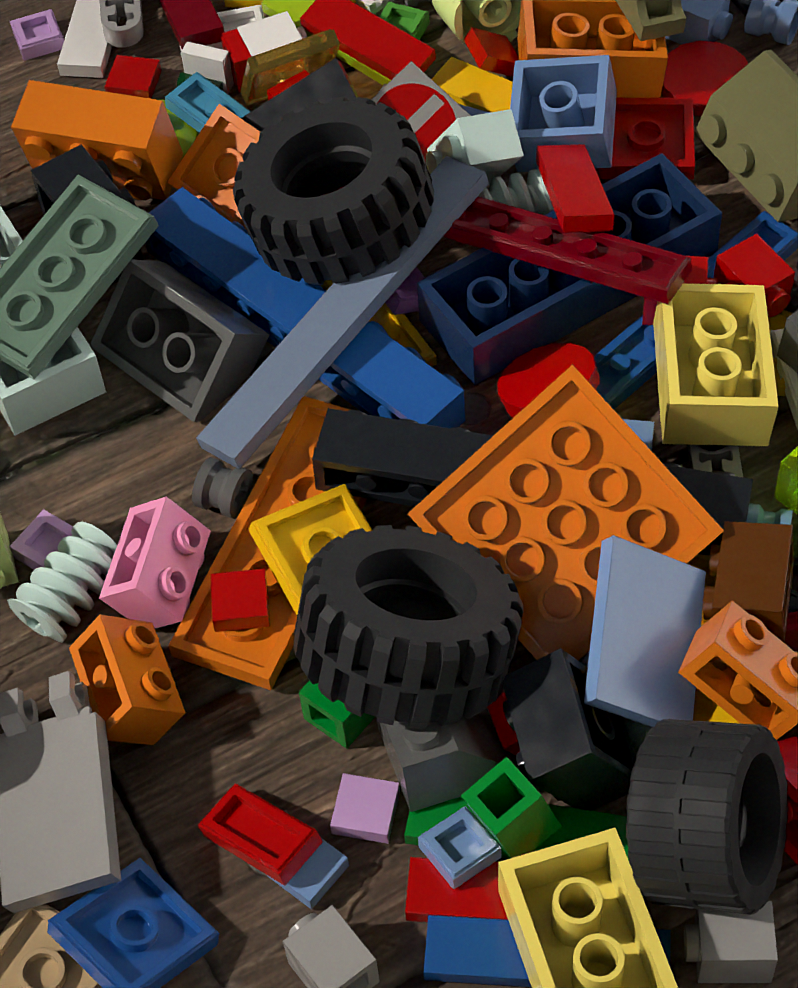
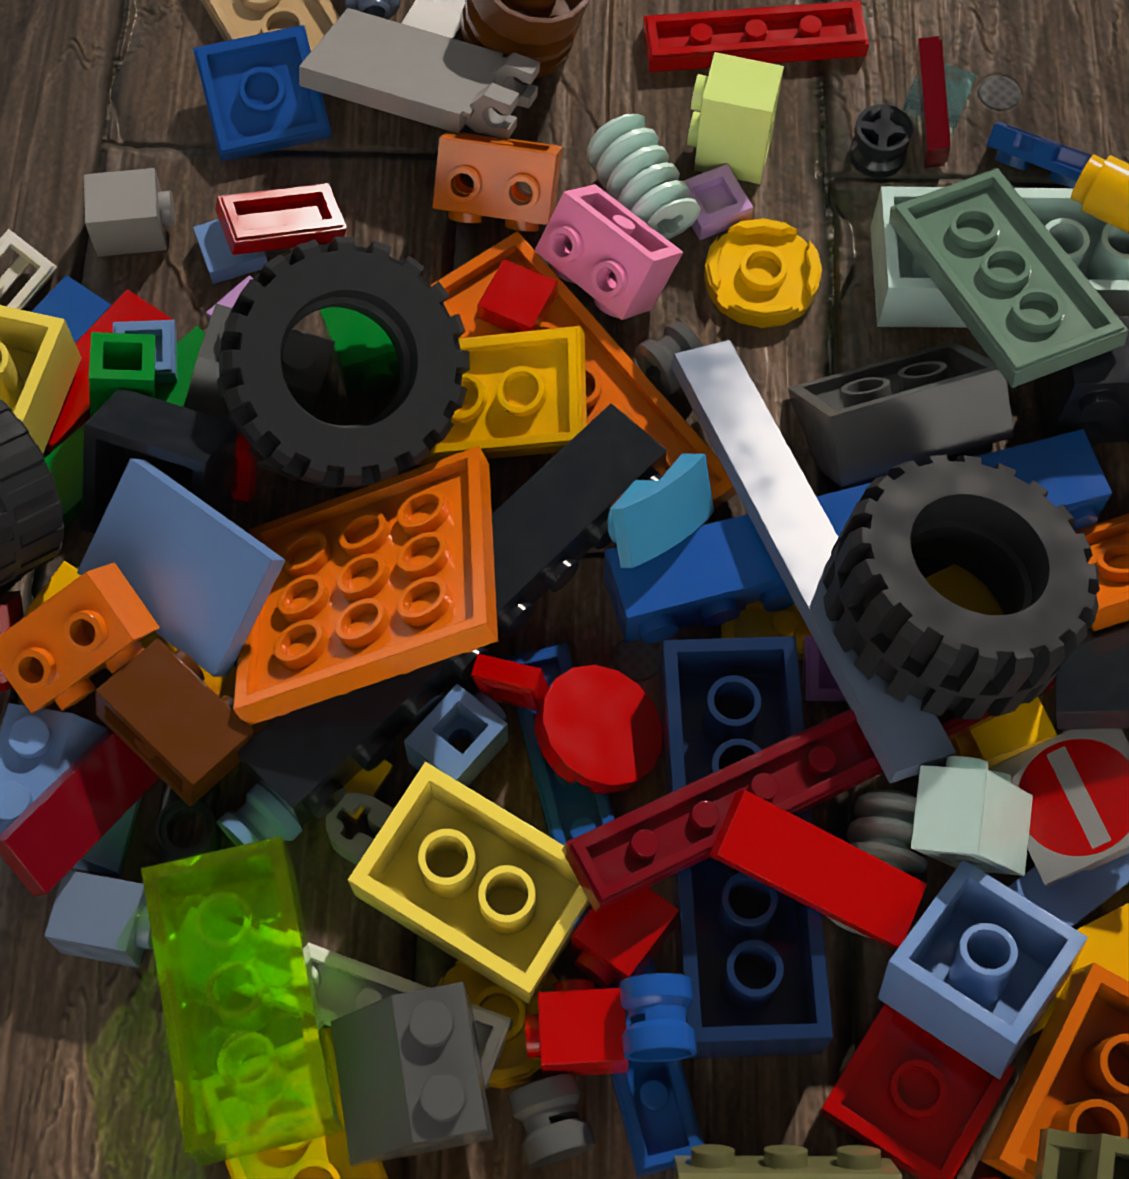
camera: 115 degrees right, 10 degrees up
none -> dark azure slope [608,454,714,568]
none -> blue wheel [620,973,697,1062]
none -> yellow tile [704,218,822,328]

